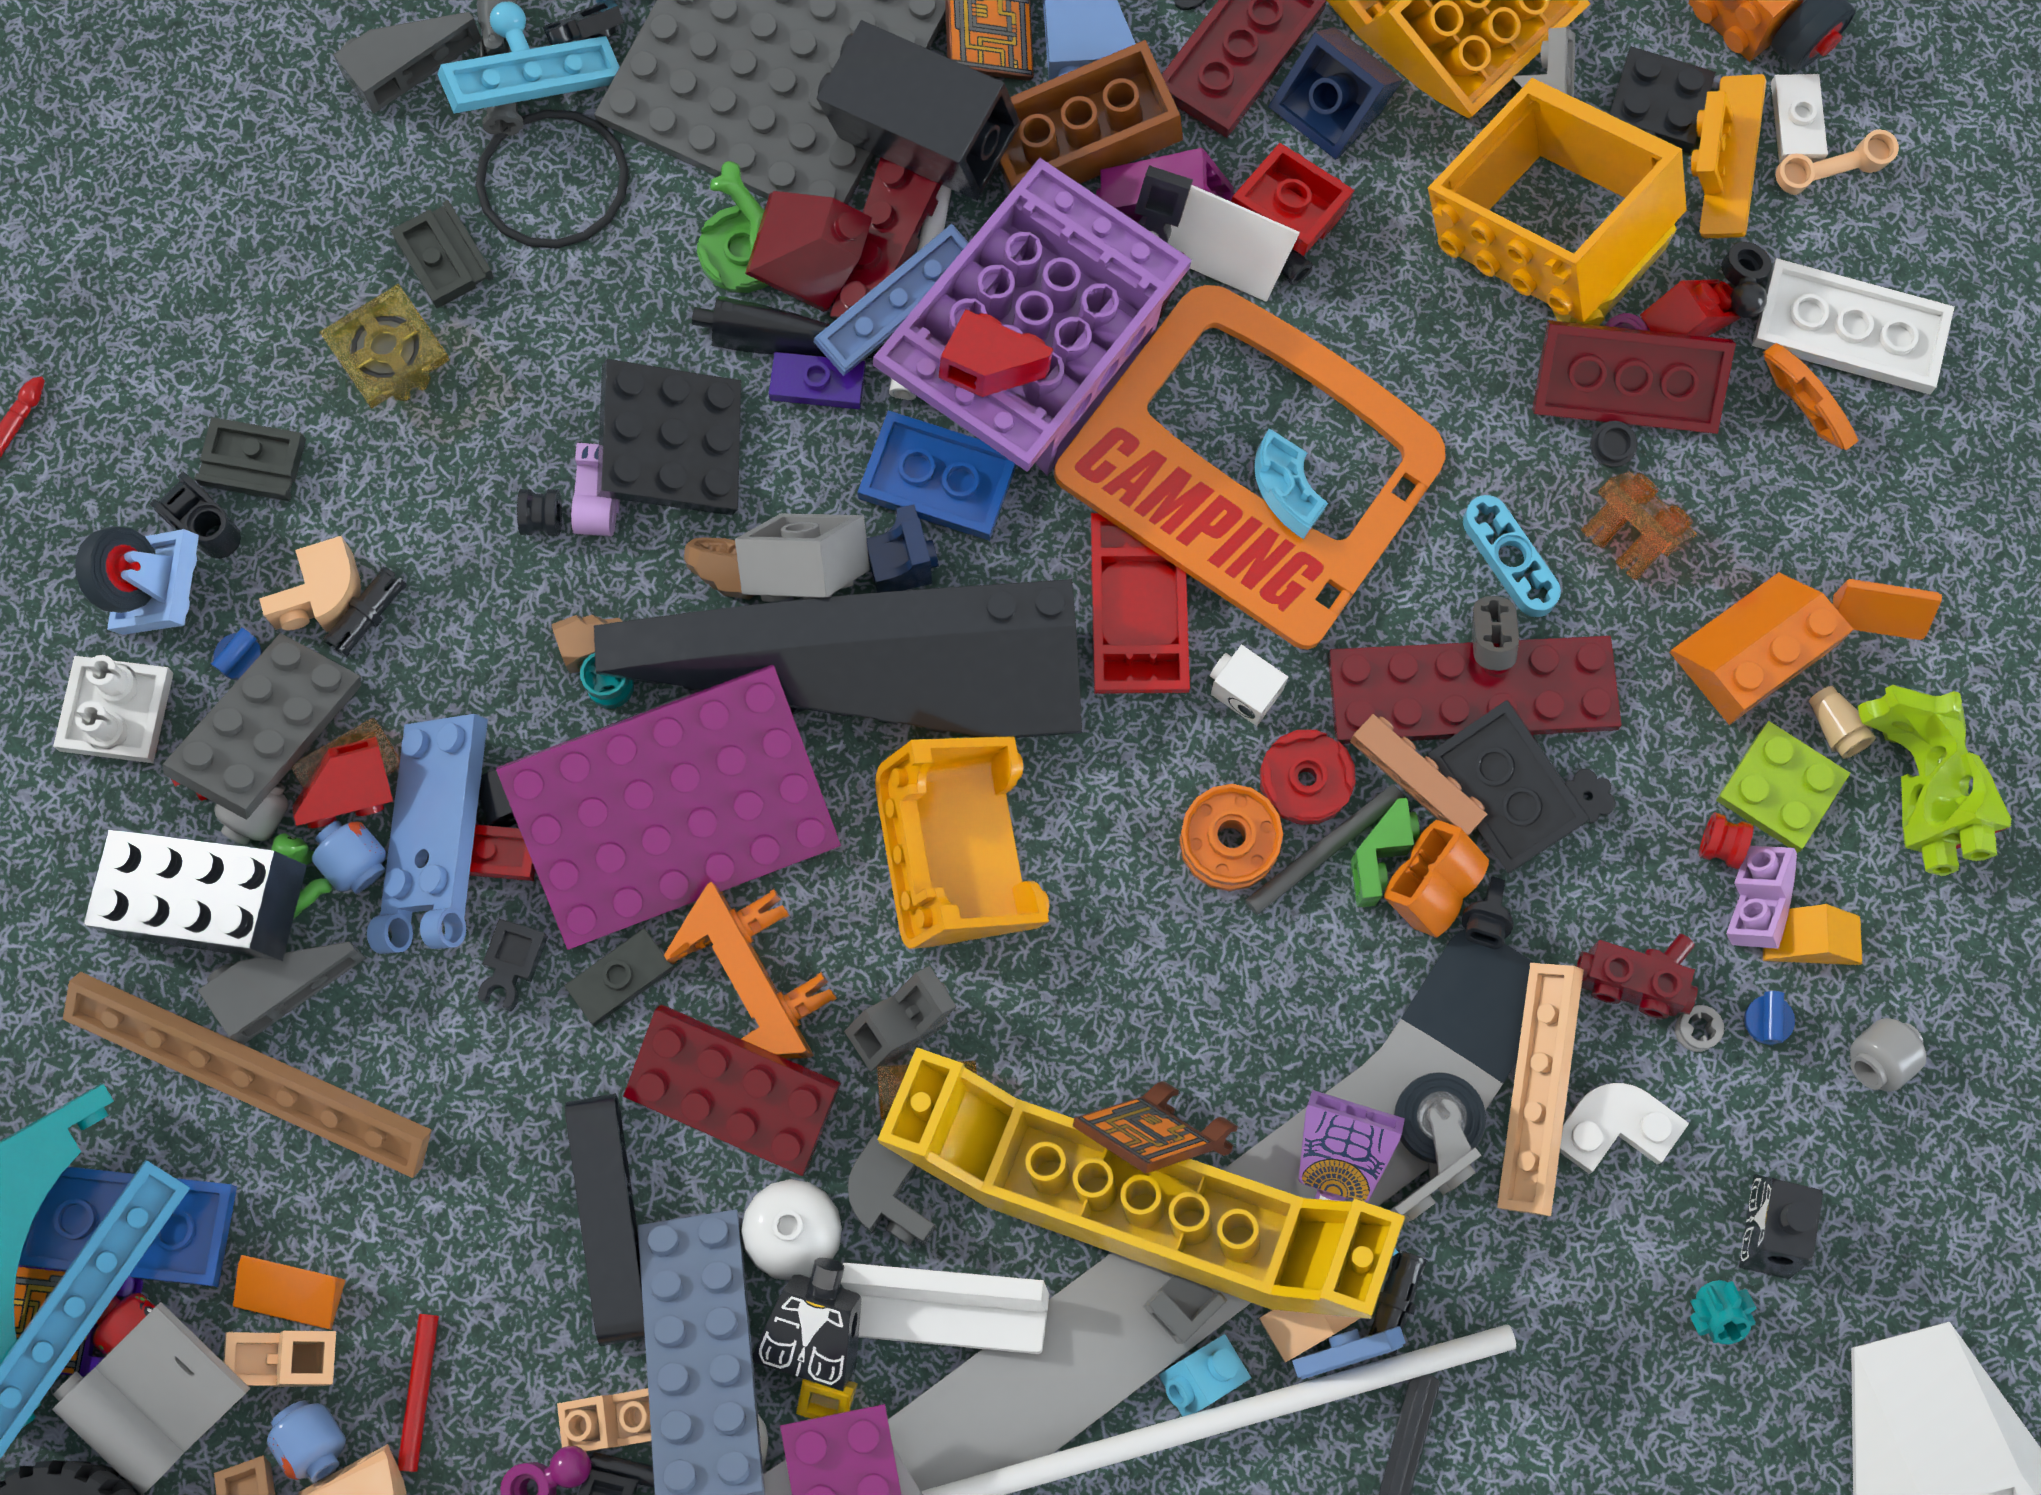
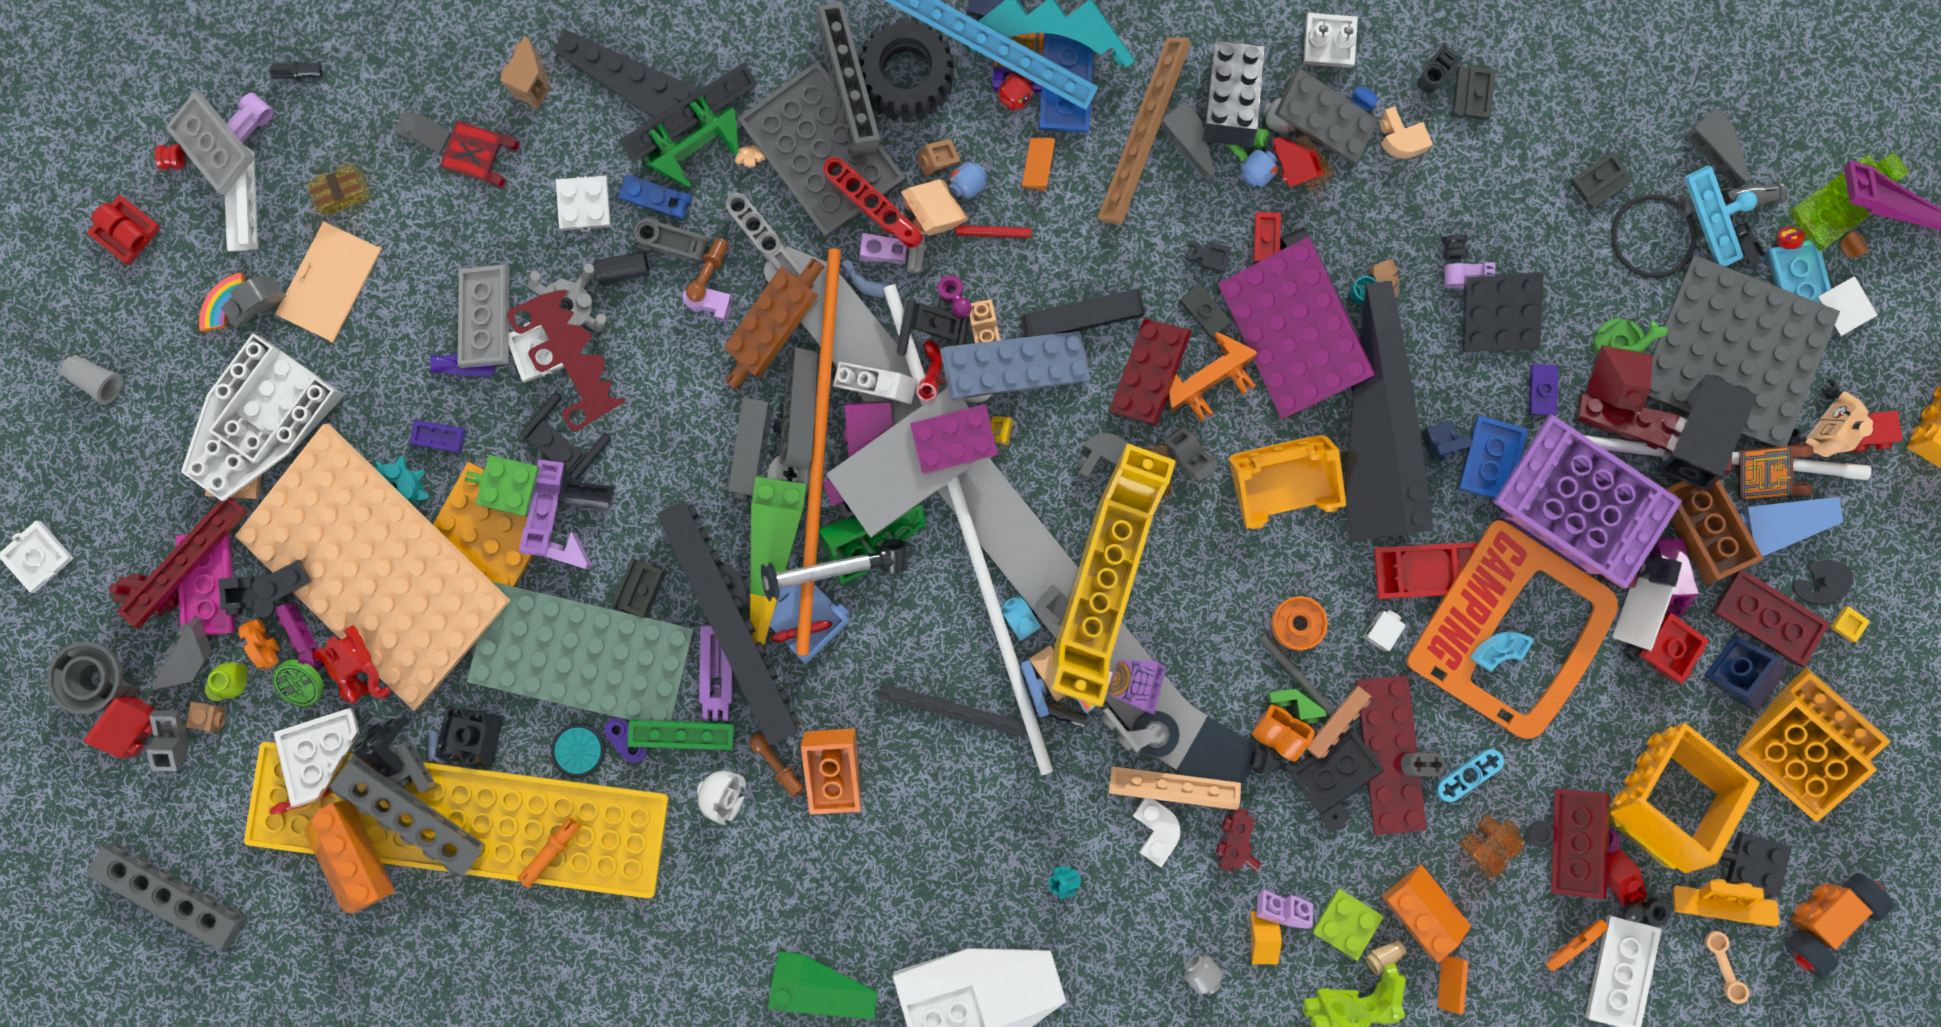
camera: 90 degrees right, 10 degrees up
light grey door [52,1302,250,1495] -> none
plate [75,526,199,635] -> none
light nougat brick [223,1331,336,1387] -> none
clear yellow piece [320,284,450,409] -> none
black pin [322,566,407,658] -> none
medium blue hinge [367,714,488,954] -> none
medium nougat rock [684,537,754,599] -> none
black piece [692,296,883,358] -> none
light grey brick [735,513,870,602] -> none
white cylinder [741,1179,842,1280] -> none
black torso [752,1258,862,1391] -> none
medium blue tile [813,224,969,376] -> none
white panel [841,1263,1049,1354] -> none
red slope [939,309,1053,397] -> none
flag [1072,1081,1238,1174] -> none
red plate [1260,730,1356,825] -> none
light grey slope [1513,27,1576,97] -> none
light grey bush [1675,1005,1724,1052] -> none
red wheel [1699,812,1753,870] -> none
black torso [1739,1174,1823,1279] -> none
blue plate [1744,991,1795,1045] -> none
white plate [1771,74,1828,162] -> none

